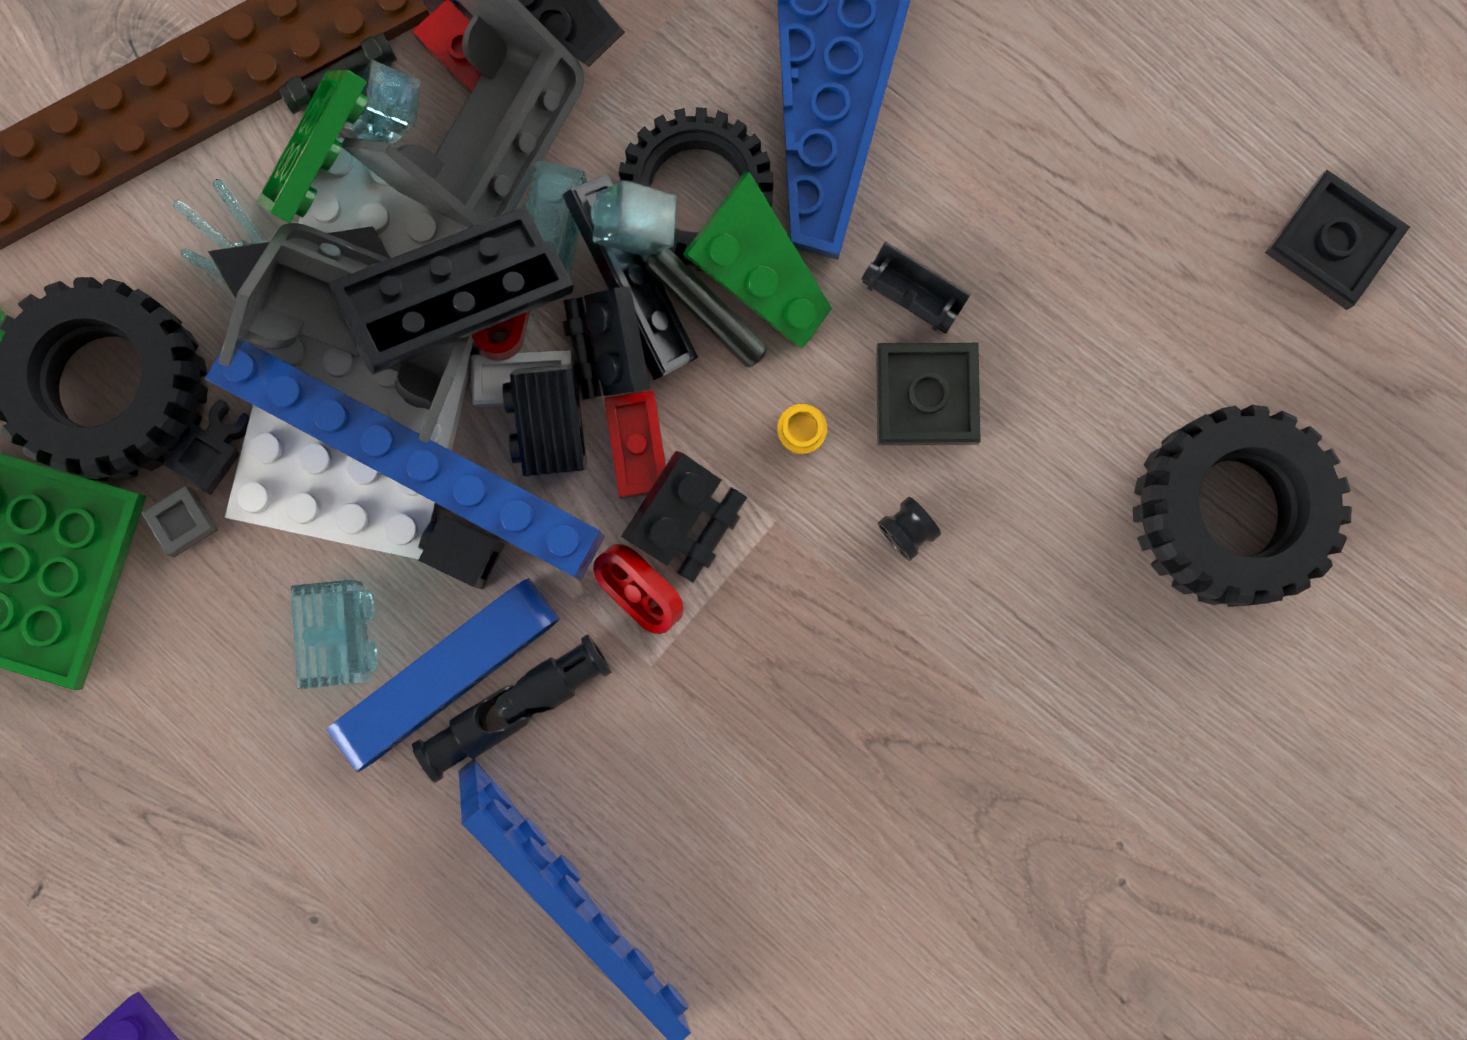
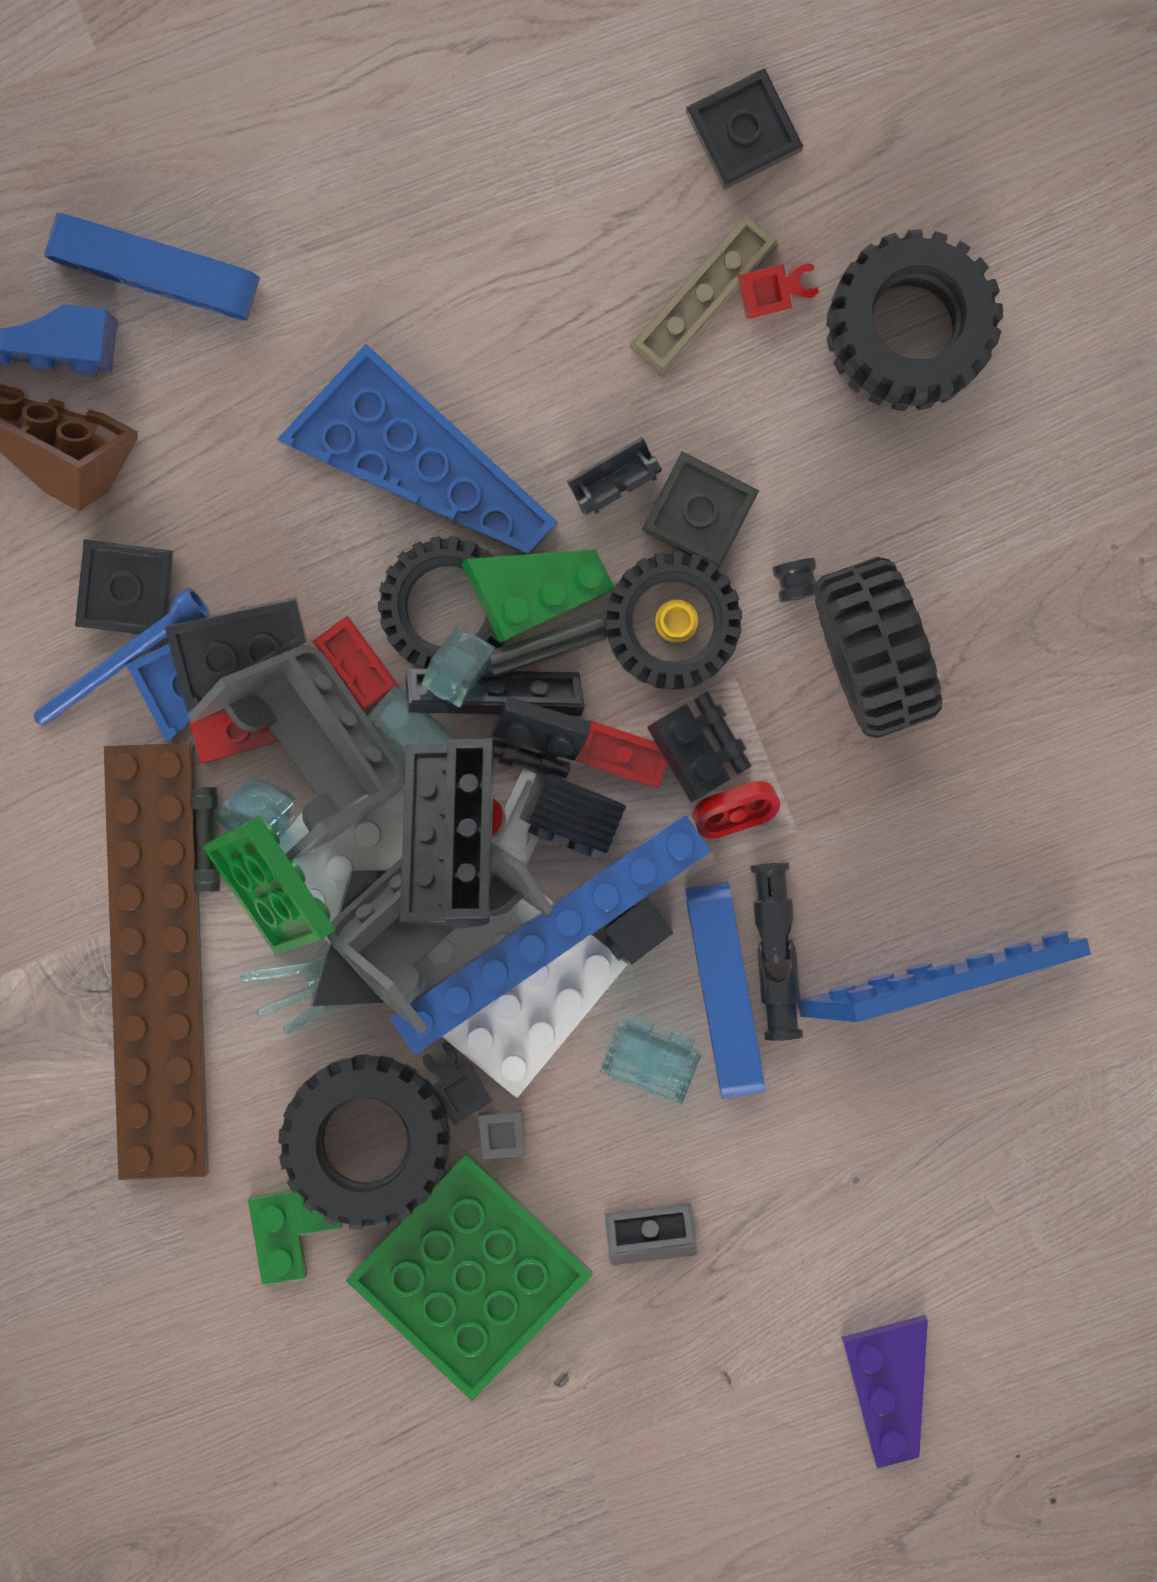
camera: 65 degrees left, 5 degrees up
none -> red plate [312,616,400,712]
none -> slope [605,1203,697,1265]
none -> black tyre [606,551,742,690]
none -> dark tan tile [630,214,778,376]
none -> red plate [737,264,819,319]
none -> black tyre [813,557,943,738]

